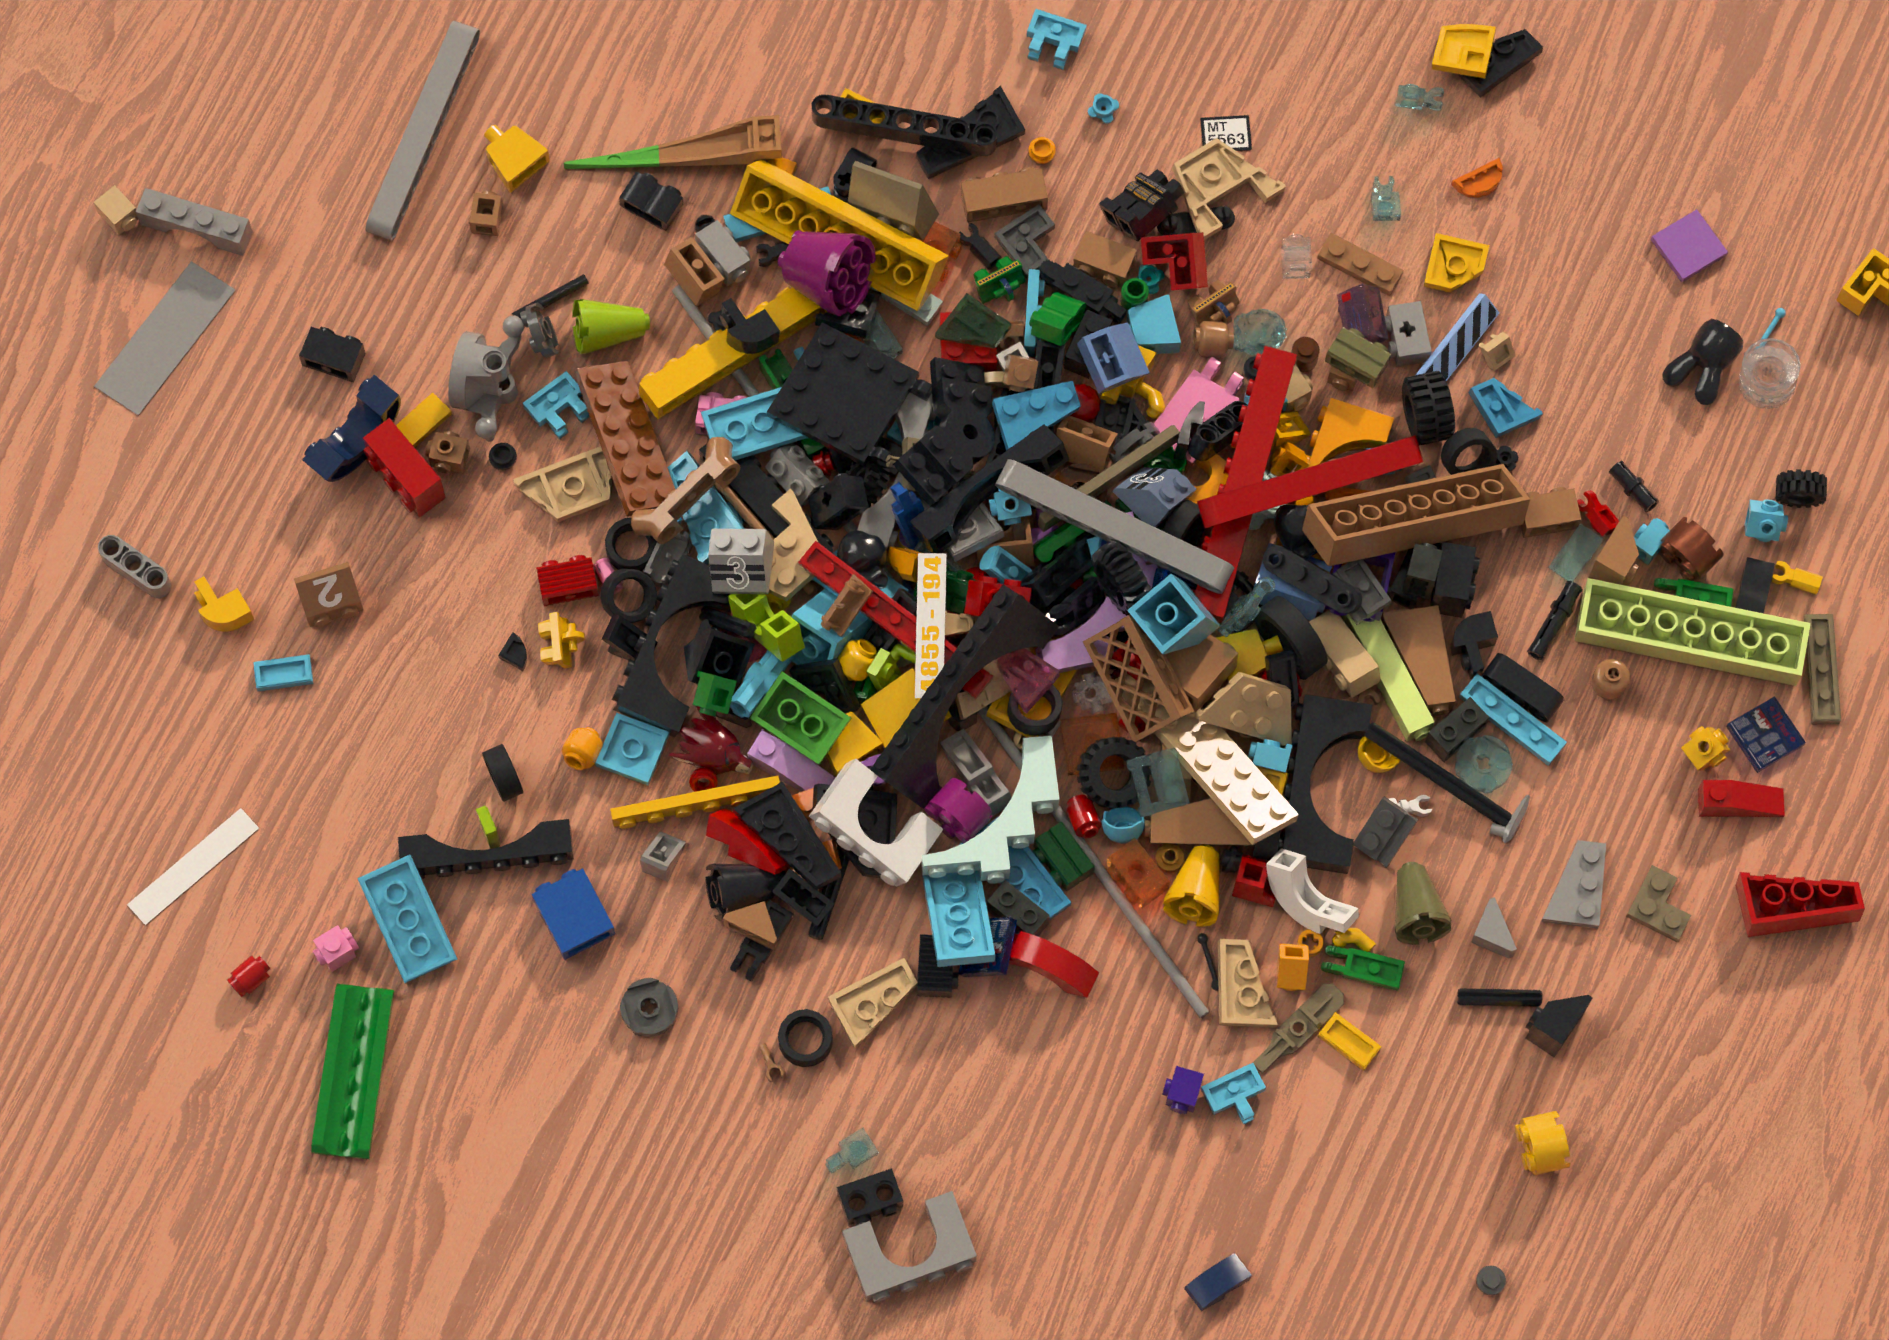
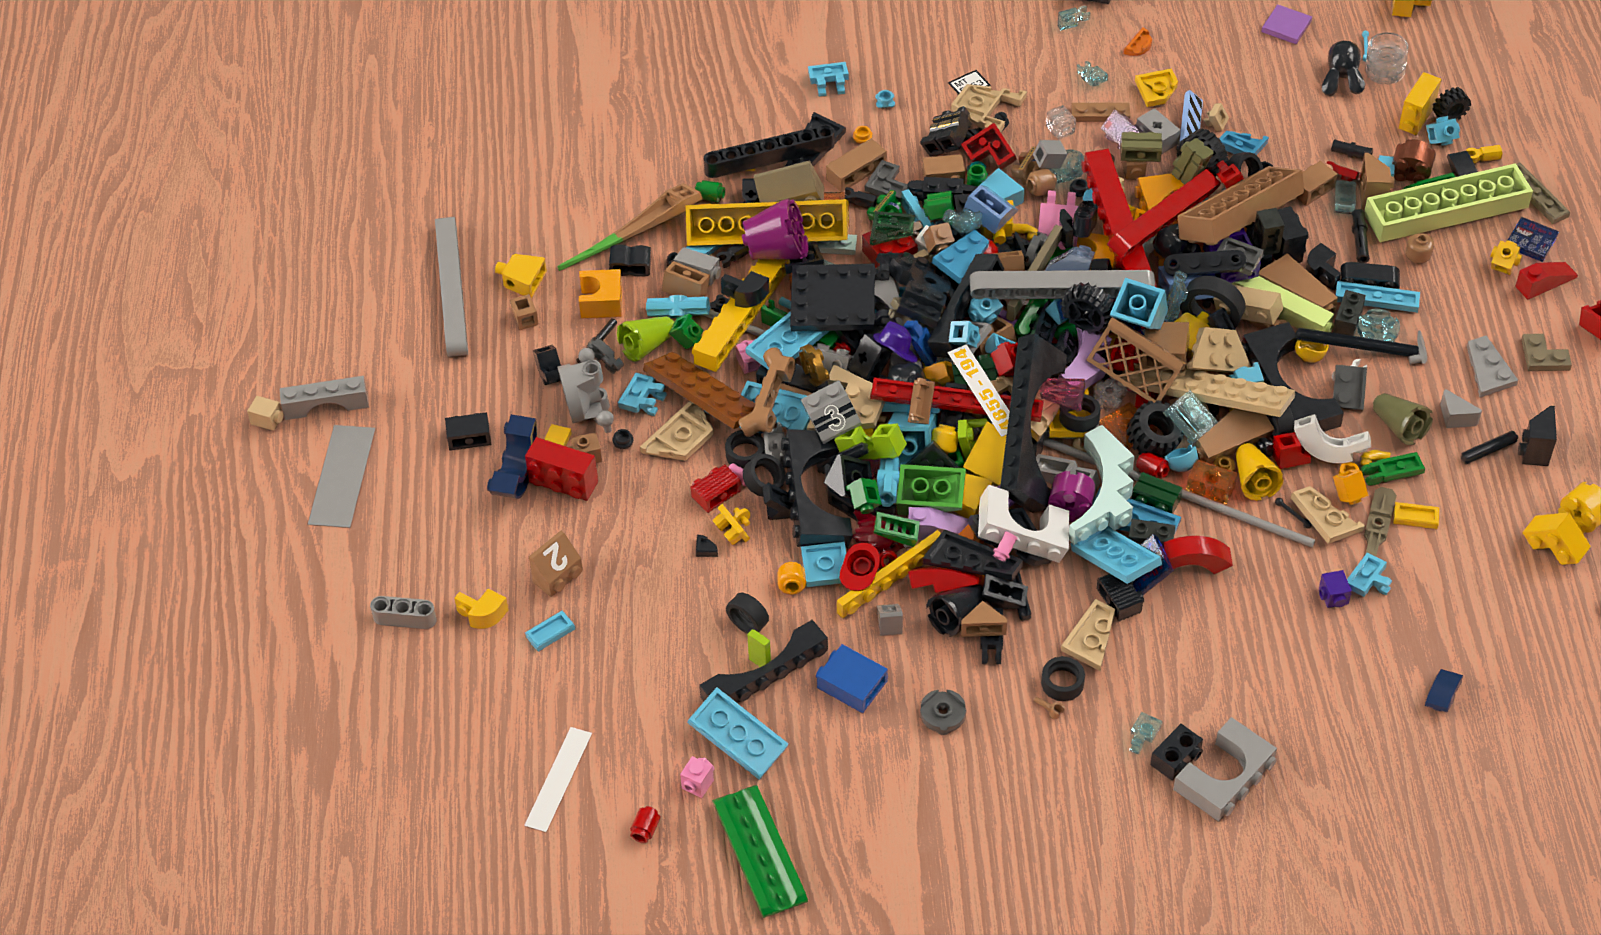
camera: 25 degrees left, 20 degrees down
none -> black brick [532,345,562,386]
none -> light orange piece [579,269,622,318]
none -> medium azure piece [646,295,710,318]
none -> green brick [669,313,704,349]
none -> green brick [695,180,725,202]
none -> pearl gold plate [799,344,830,387]
none -> red piece [839,543,880,591]
none -> dark purple piece [873,321,917,363]
none -> green slope [874,512,920,547]
none -> clear light blue hair [943,208,983,234]
none -> medium azure brick [949,321,980,348]
none -> bright pink pin [993,532,1018,562]
none -> light grey brick [1033,140,1067,169]
none -> olive brick [1172,138,1213,184]
none -> red plate [1216,160,1244,189]
none -> yellow brick [1398,72,1441,135]
none -> yellow brick [1522,512,1591,565]

